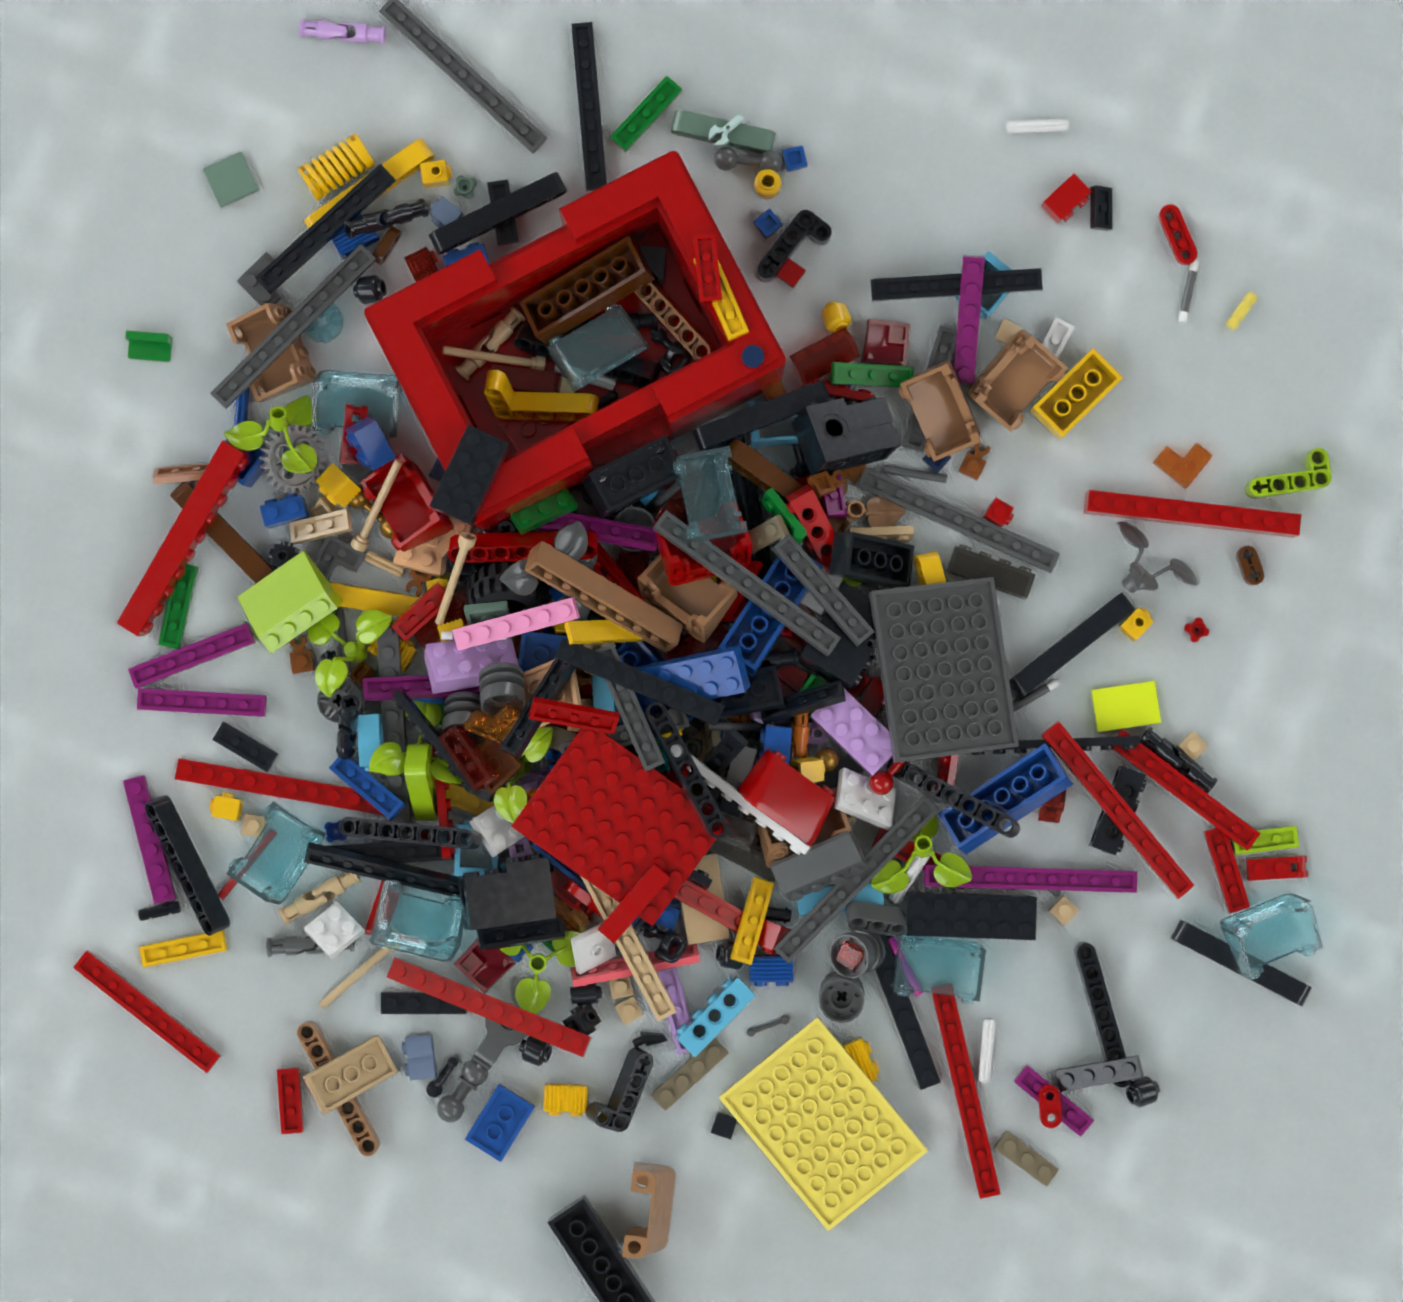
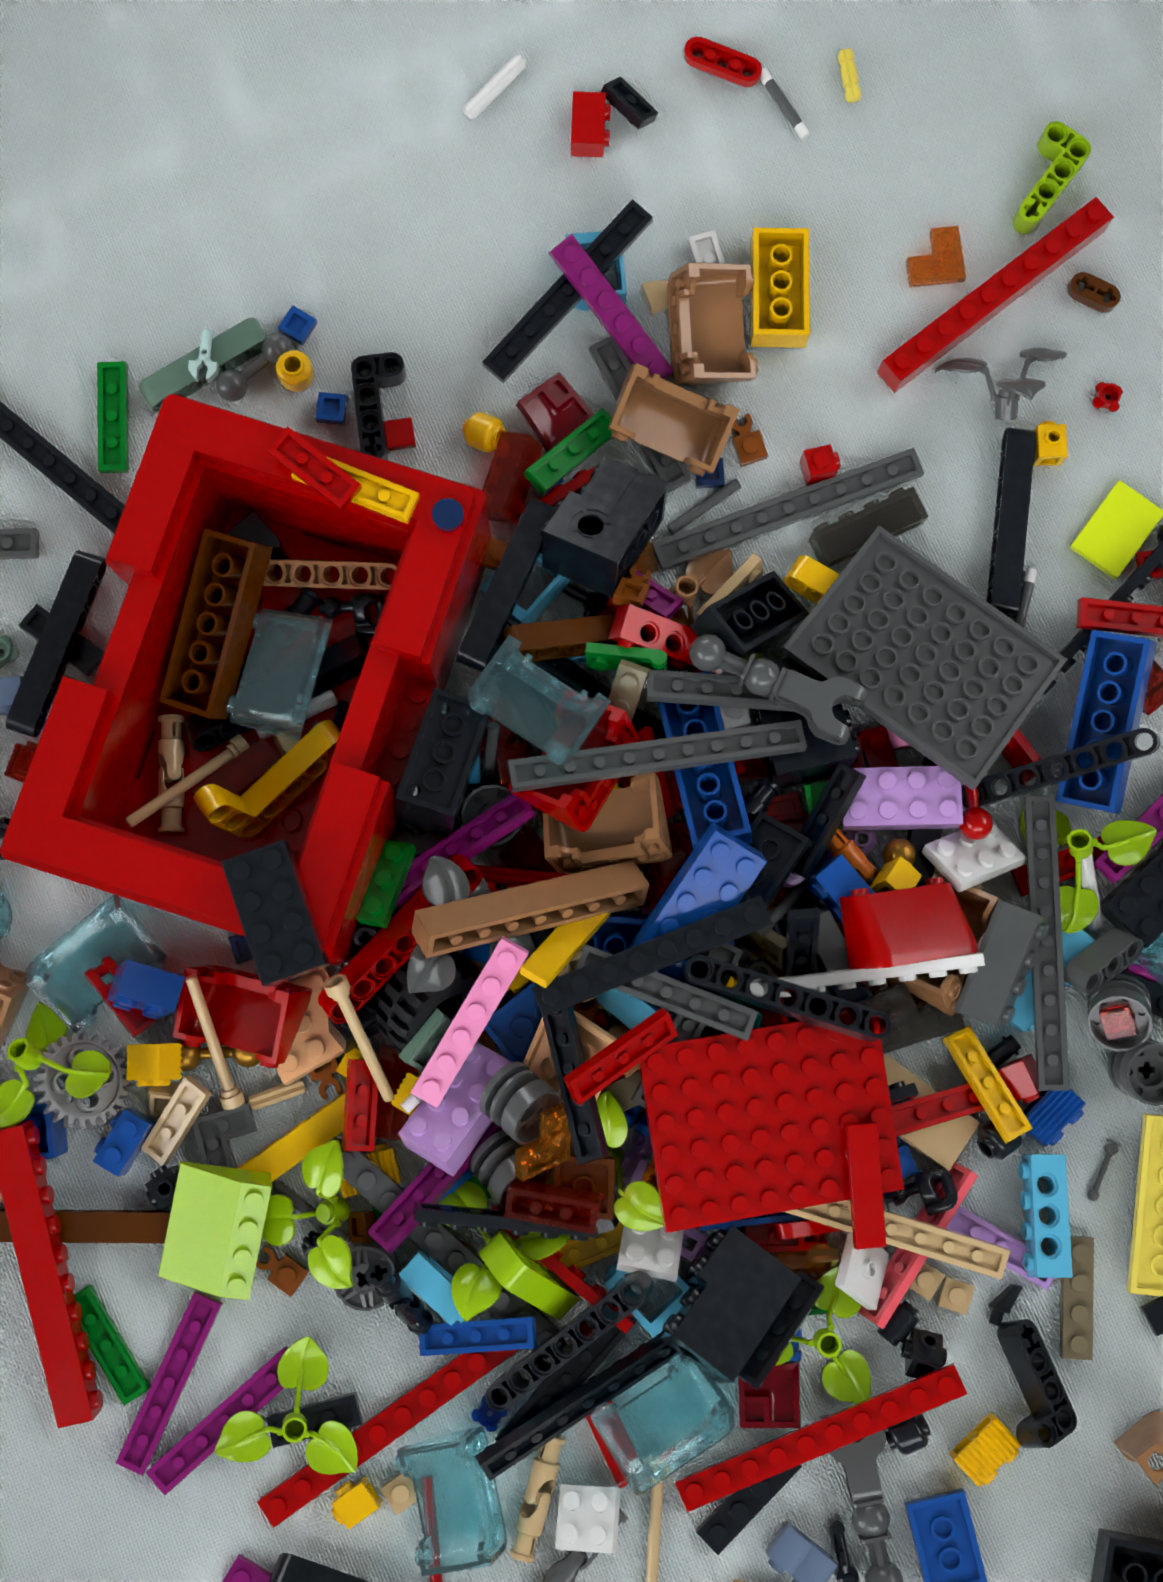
camera: 50 degrees left, 5 degrees down
none -> lime plant [215,1336,358,1475]
none -> dark grey piece [689,634,868,745]

